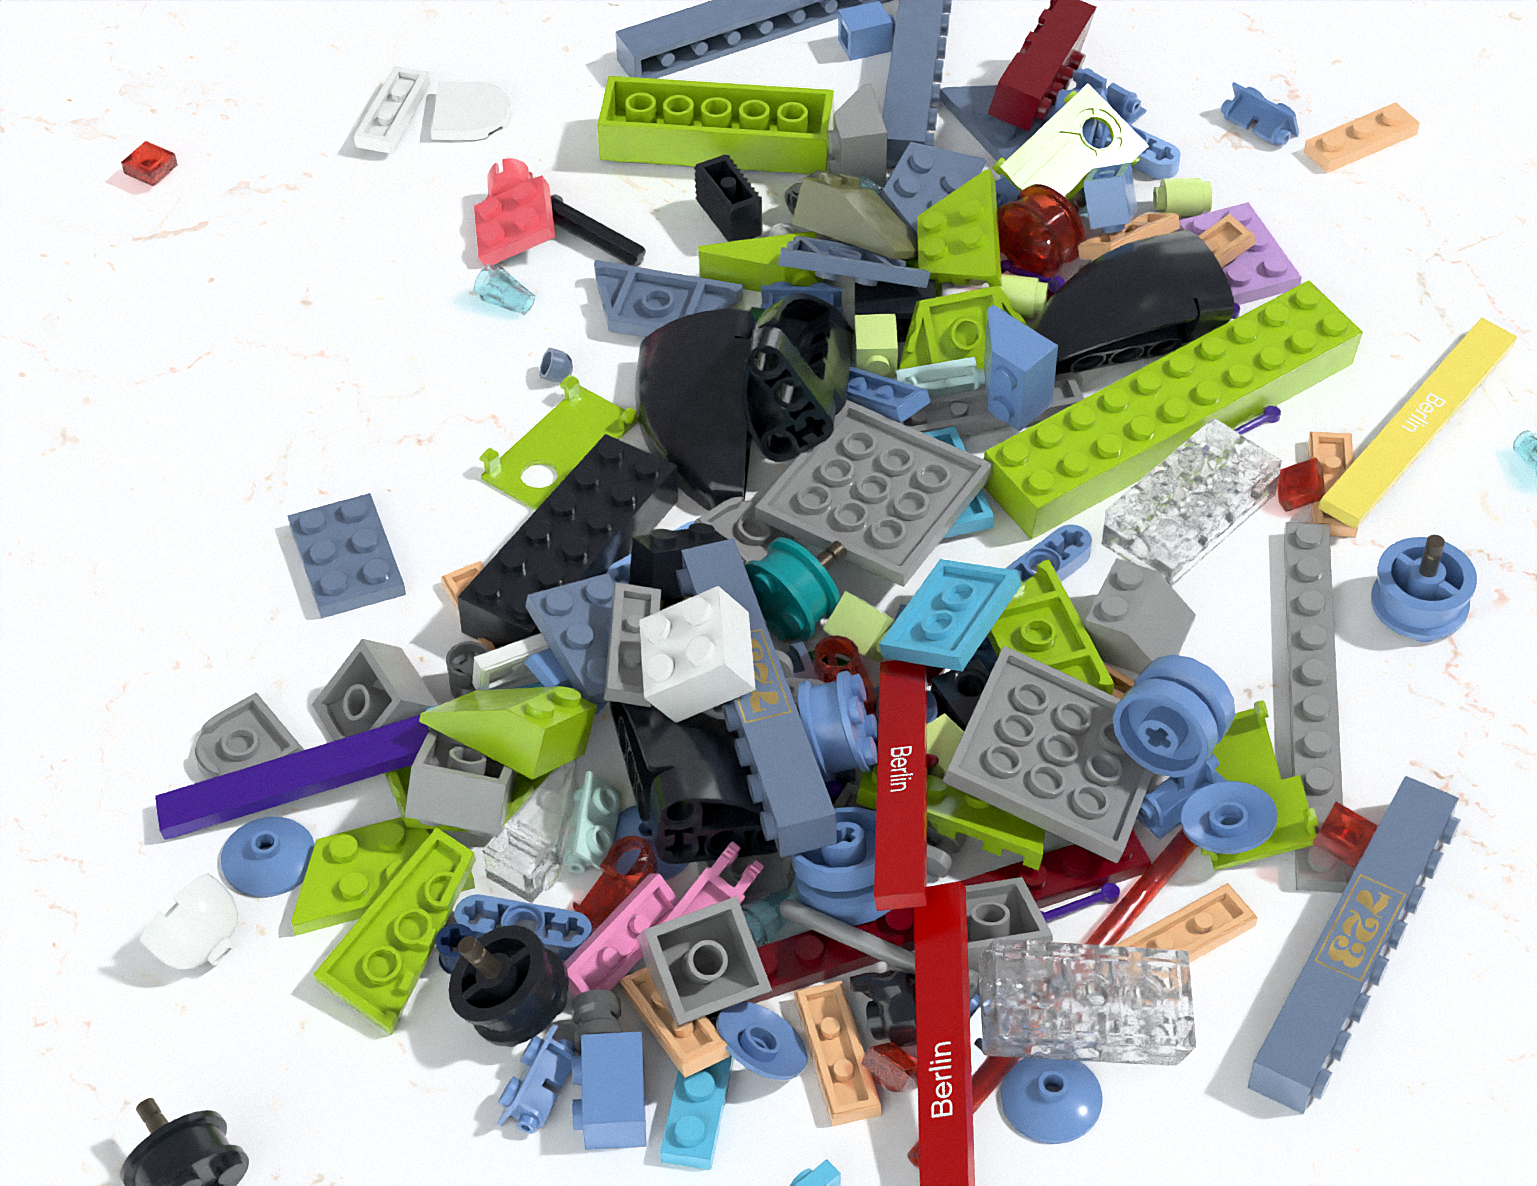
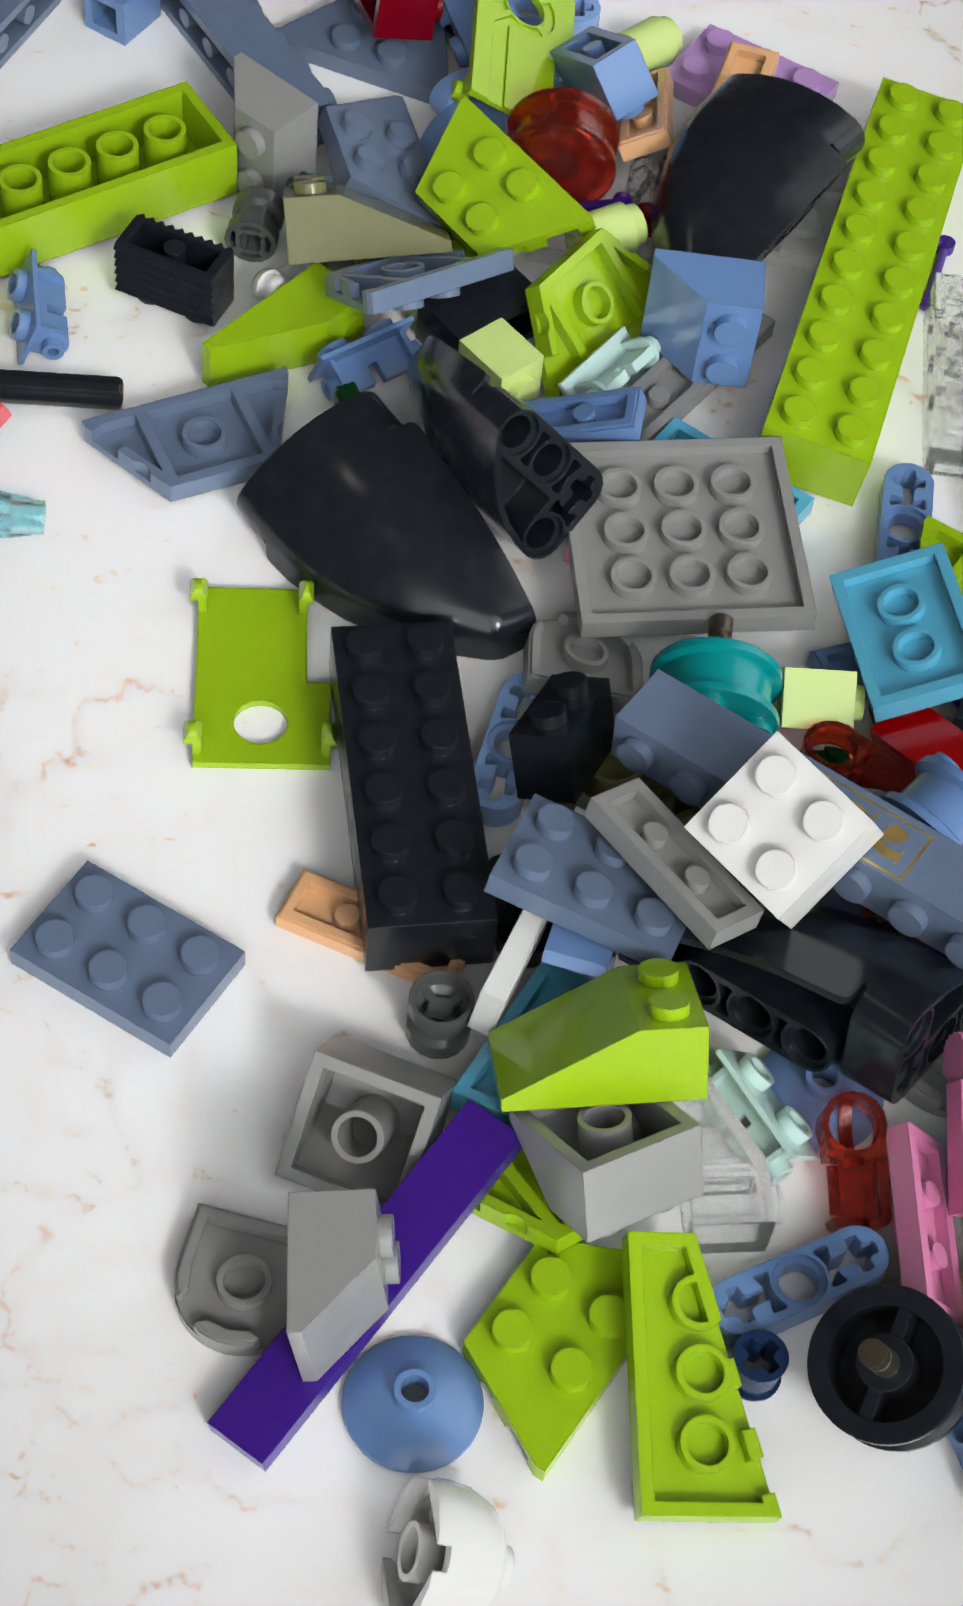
camera: 45 degrees left, 5 degrees up
sand blue hinge [539,347,573,382] -> none
none -> medium blue hinge [7,249,69,366]
none -> light grey slope [286,1188,401,1382]

